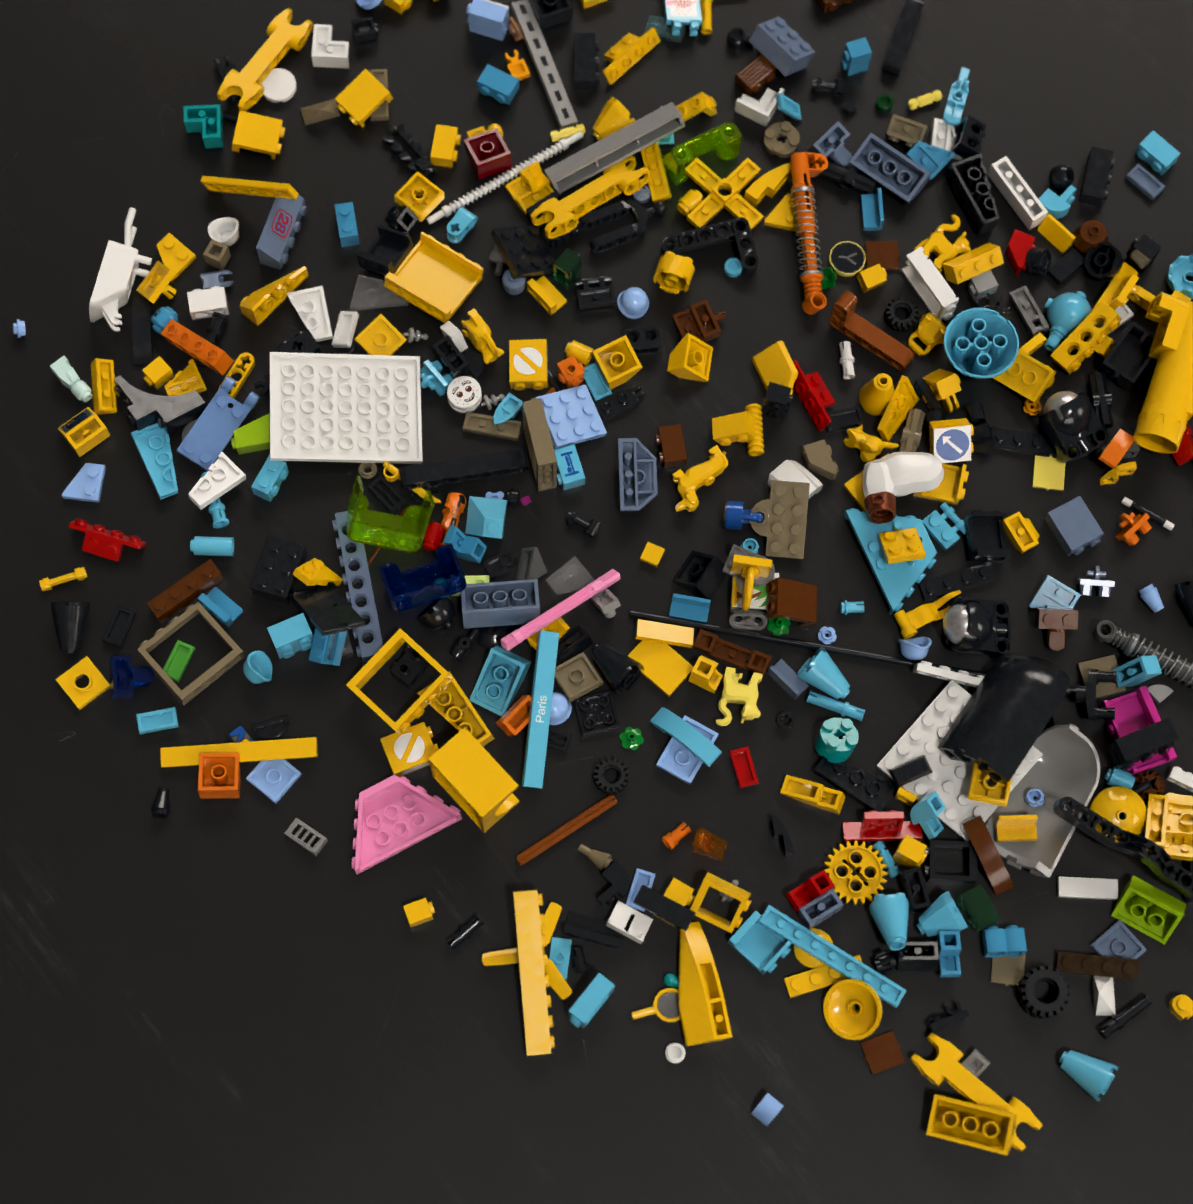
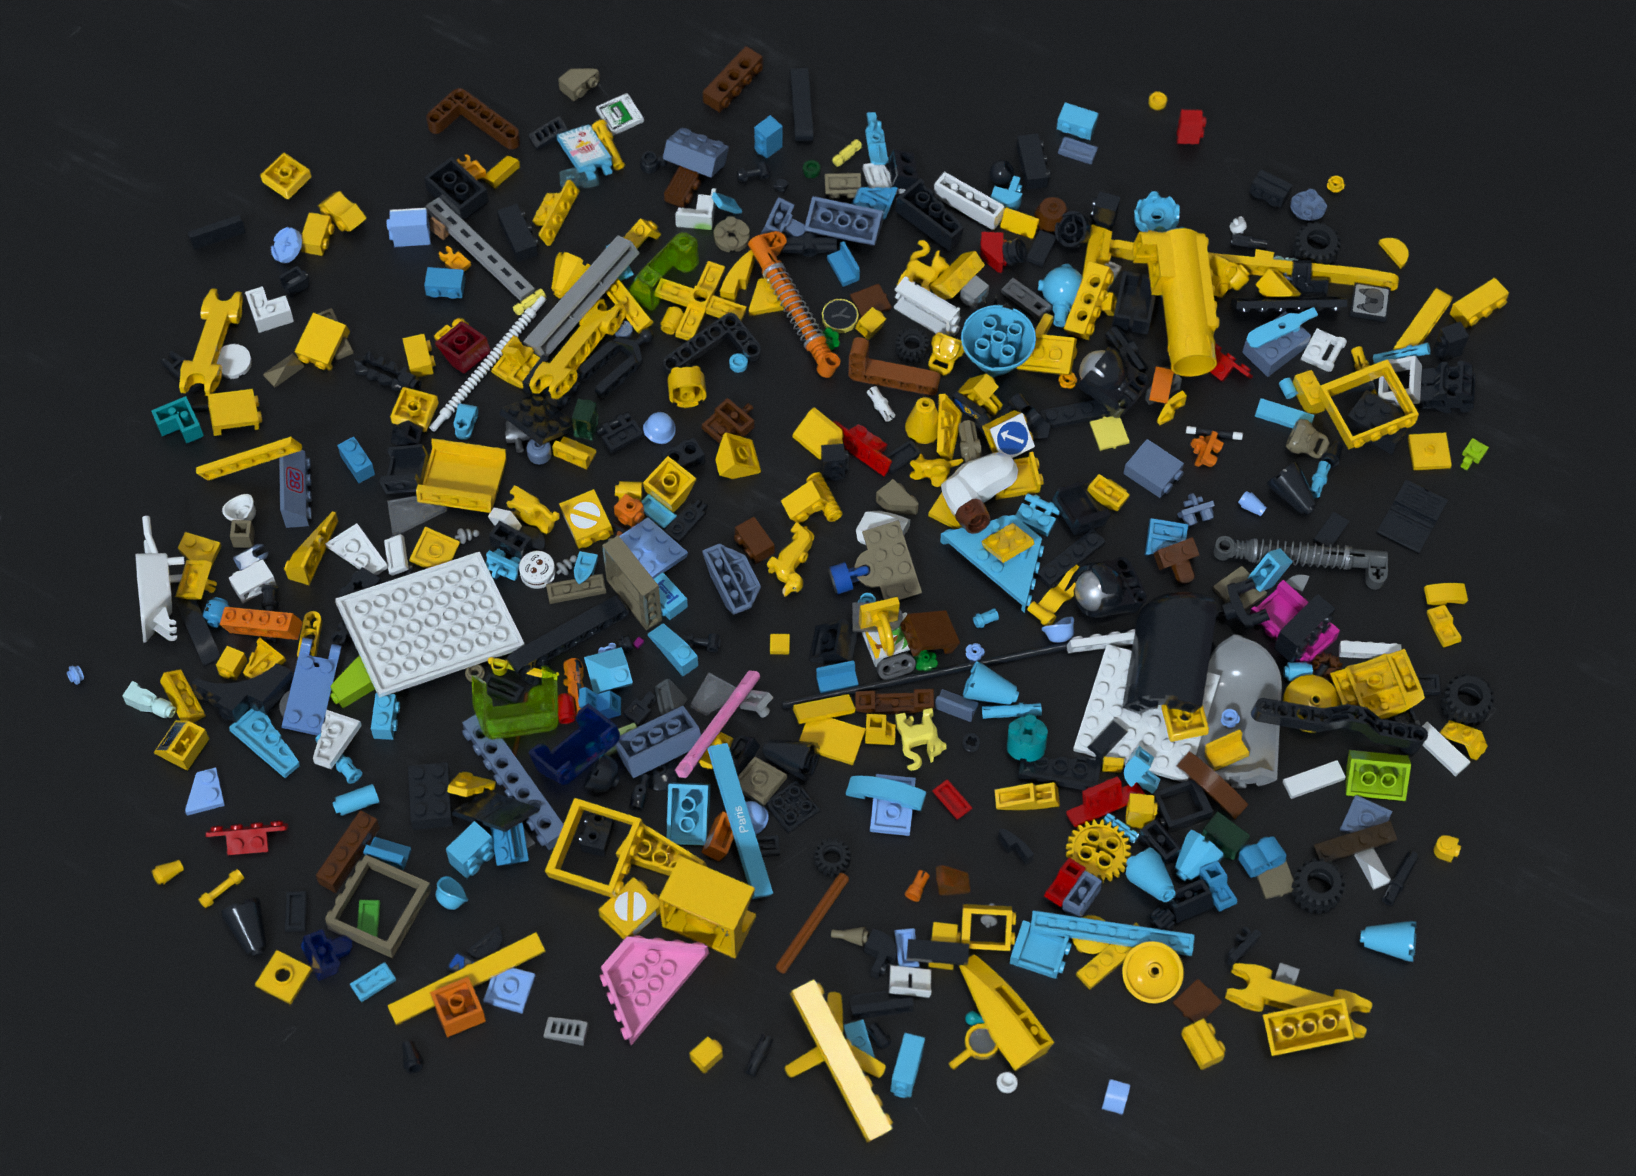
camera: 20 degrees left, 10 degrees down
green plant [619,727,644,751] -> none
none -> yellow cone [152,860,184,885]
none -> medium azure slope [648,624,698,676]
none -> yellow brick [1181,1019,1225,1070]

